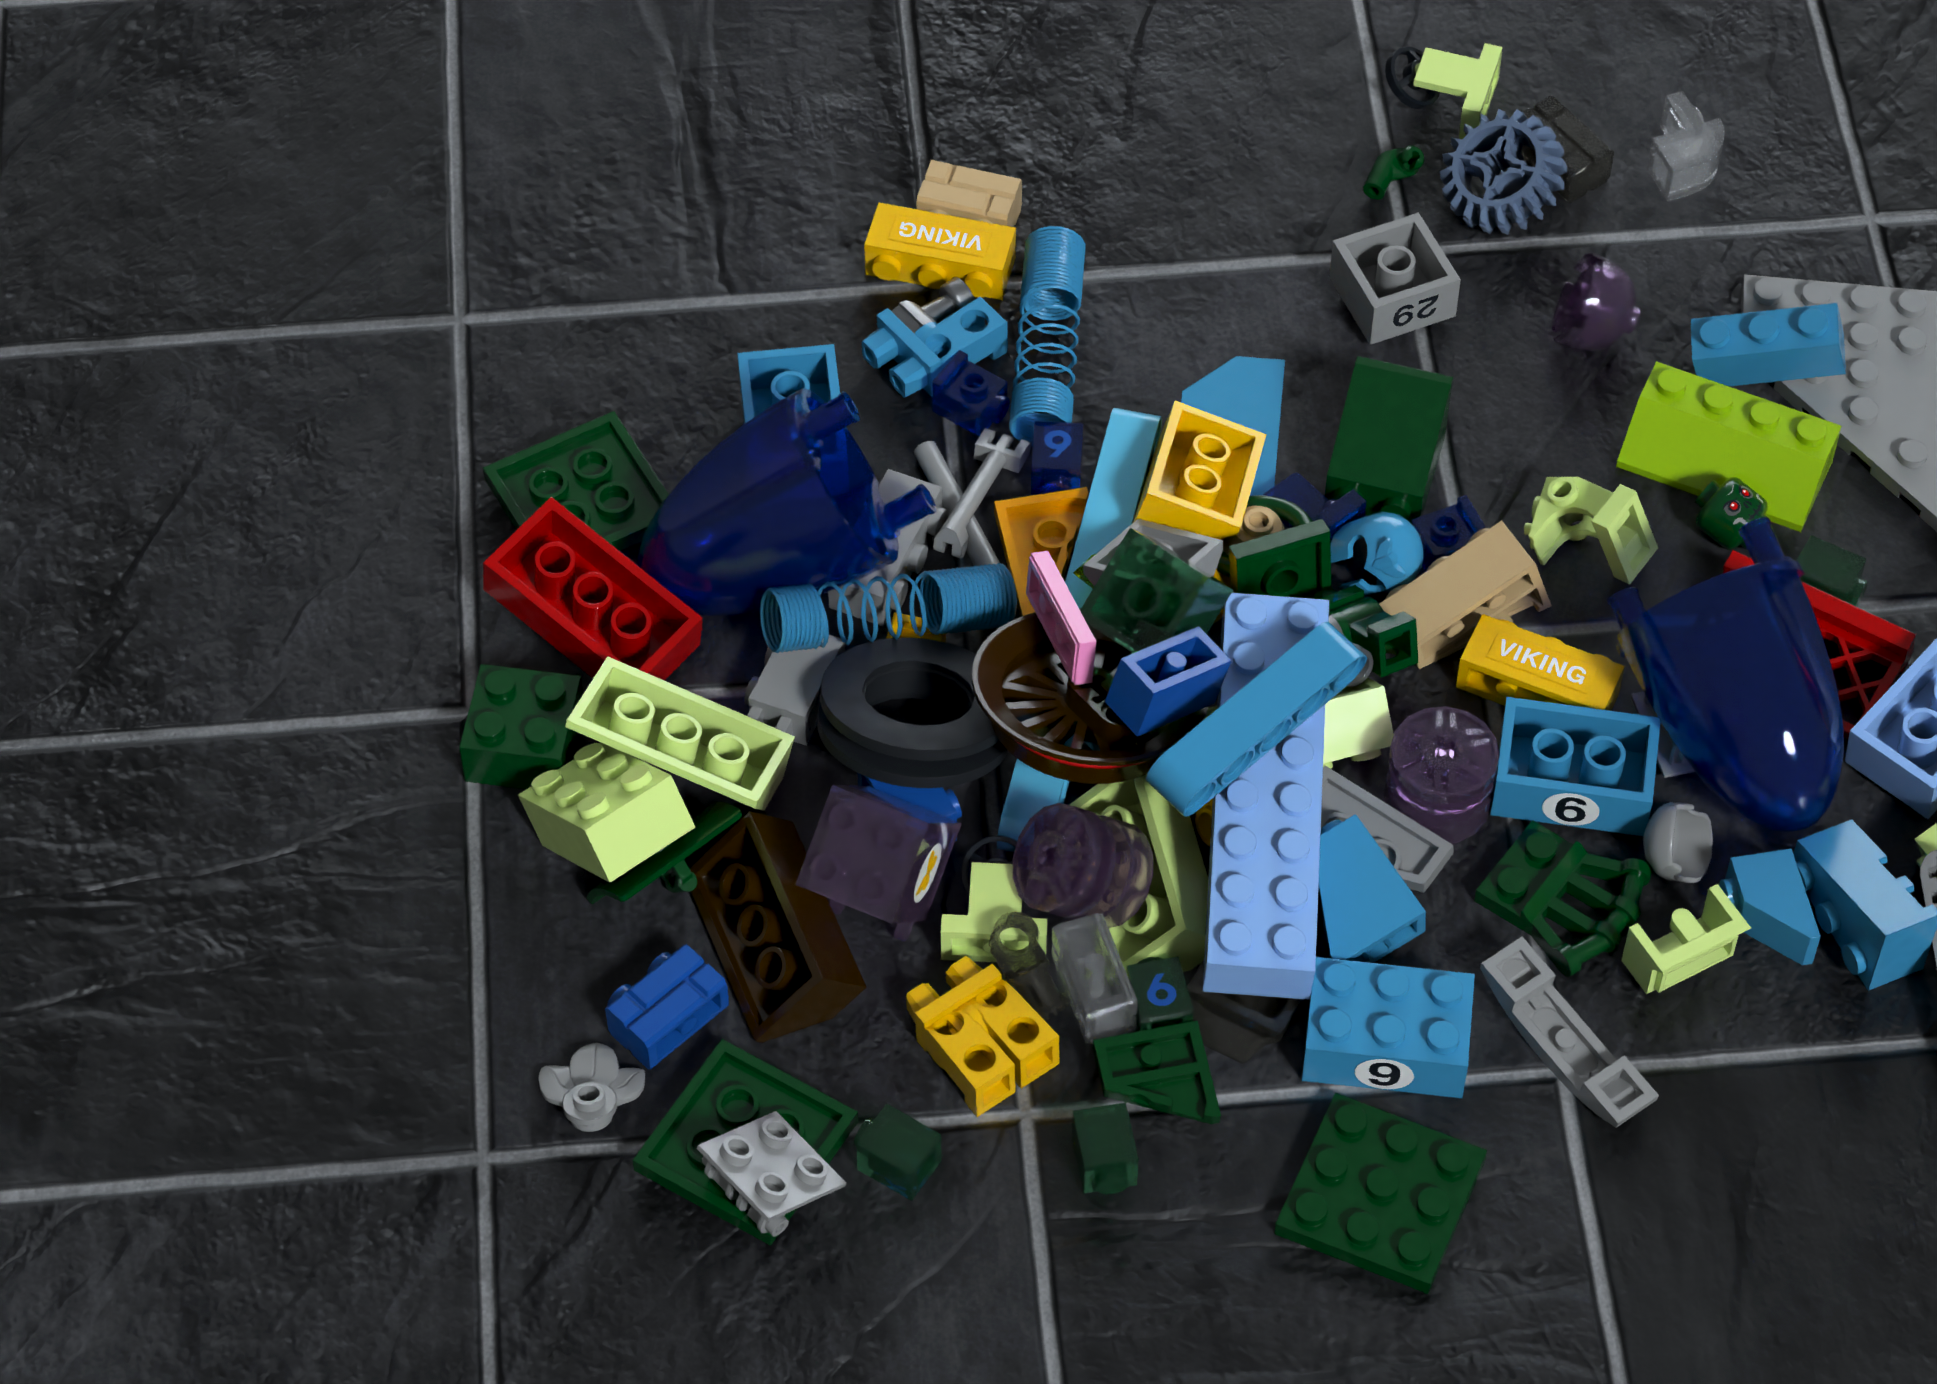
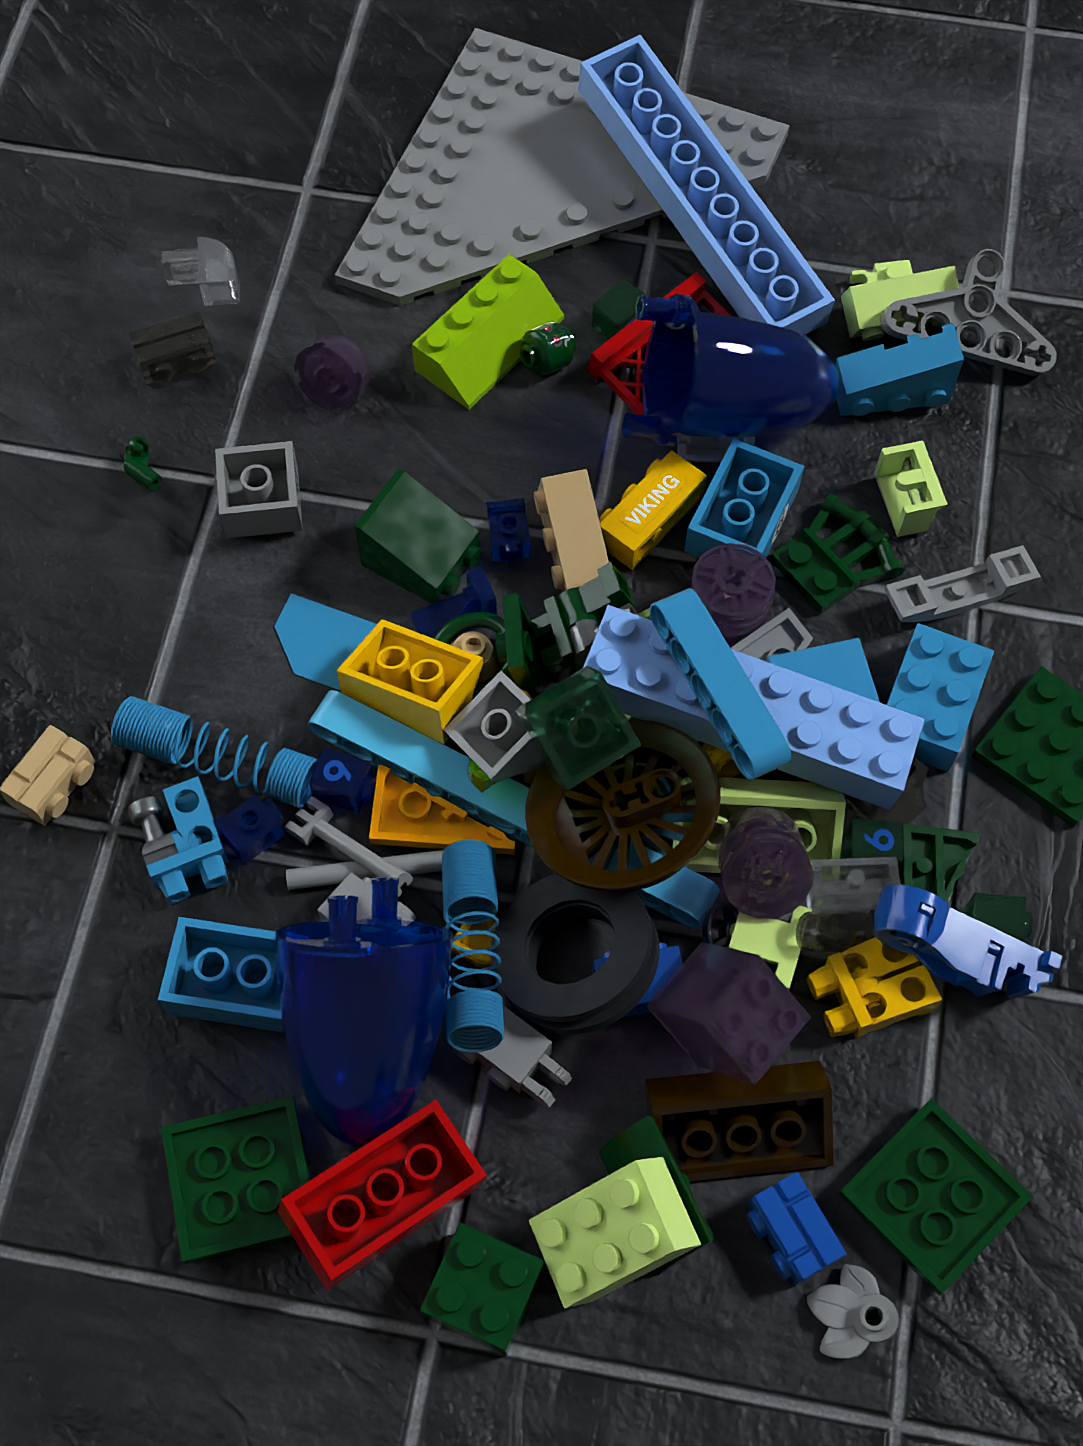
camera: 75 degrees left, 10 degrees up
yellowish green slope [565,656,795,810] -> none
light grey hinge [697,1111,846,1237] -> none
clear green brick [854,1103,942,1201] -> none
yellow brick [864,202,1016,300] -> none
bright pink tile [1026,551,1097,685] -> none
blue brick [1105,626,1232,737] -> none
dark azure helmet [1331,512,1424,597] -> none
yellowish green piece [1385,43,1503,139] -> none
sand blue gear [1439,109,1567,235] -> none
yellowish green tile [1524,477,1658,584] -> none
light grey hair [1643,802,1713,883] -> none
dark azure brick [1691,303,1846,387] -> none
dark azure slope [1719,849,1821,965] -> none
none -> blue piece [874,884,1062,999]

